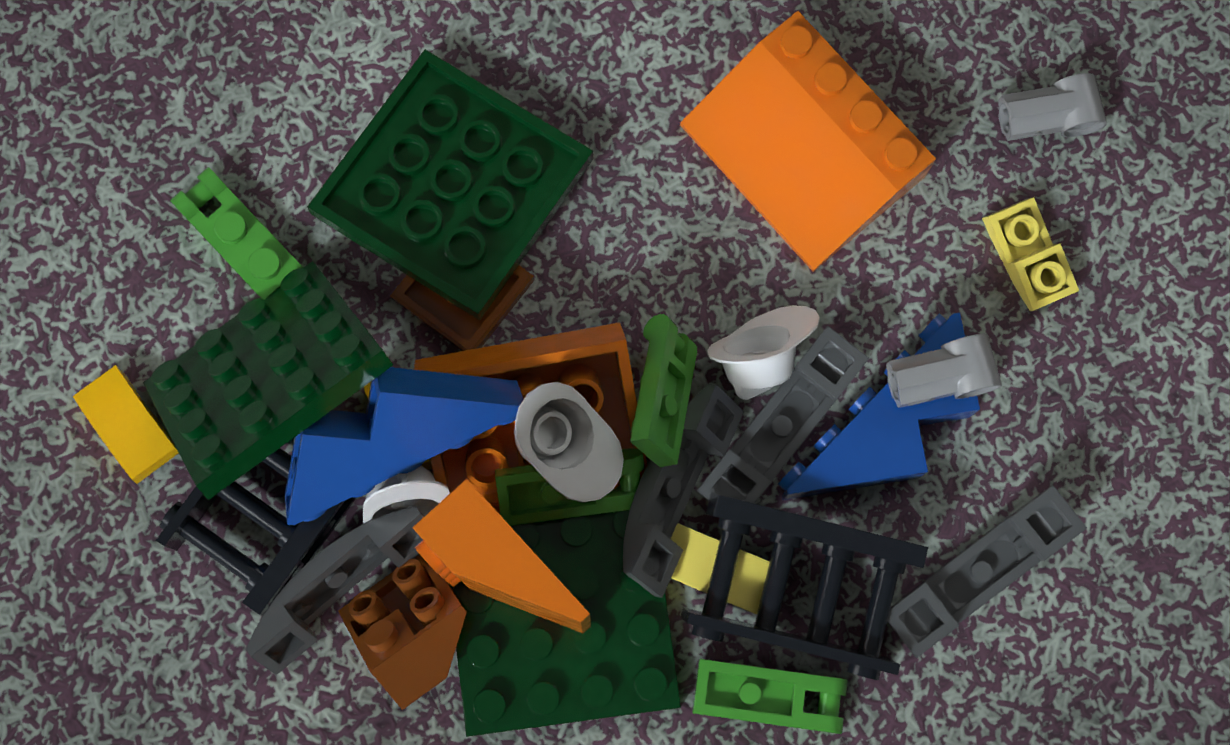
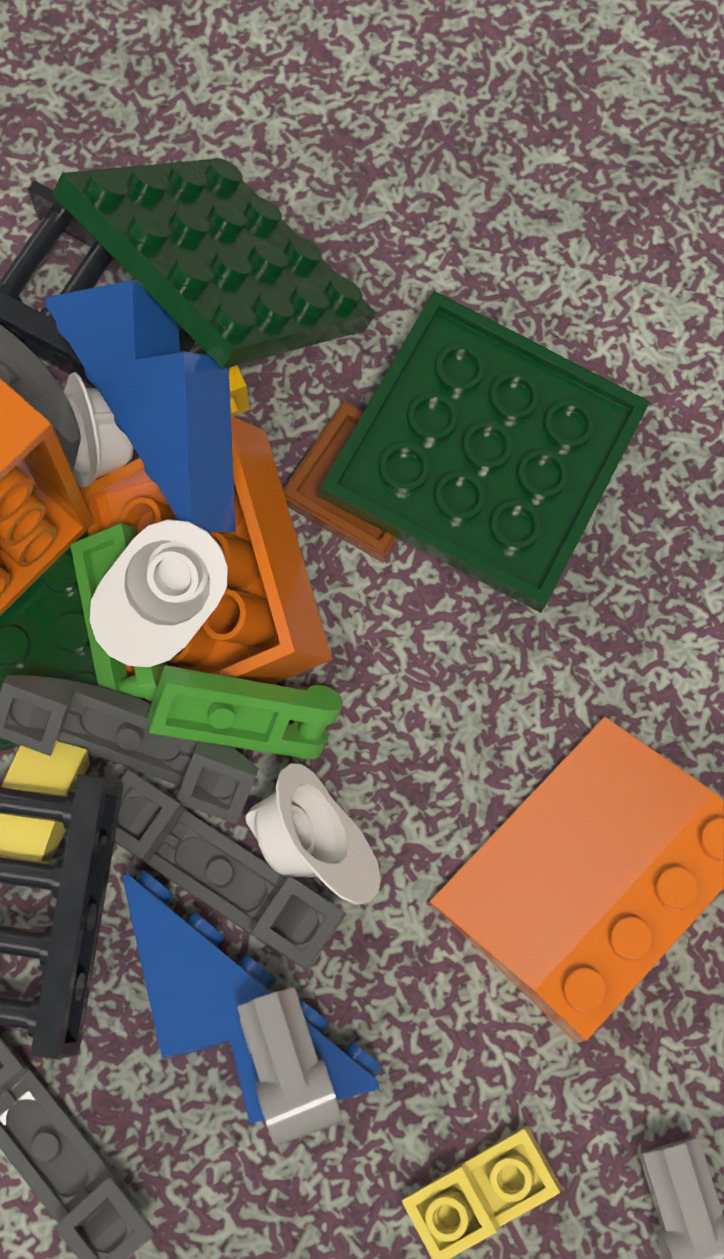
camera: 85 degrees right, 5 degrees down
yellow slope [73,365,179,484] -> none
bright green plate [170,167,303,300] -> none

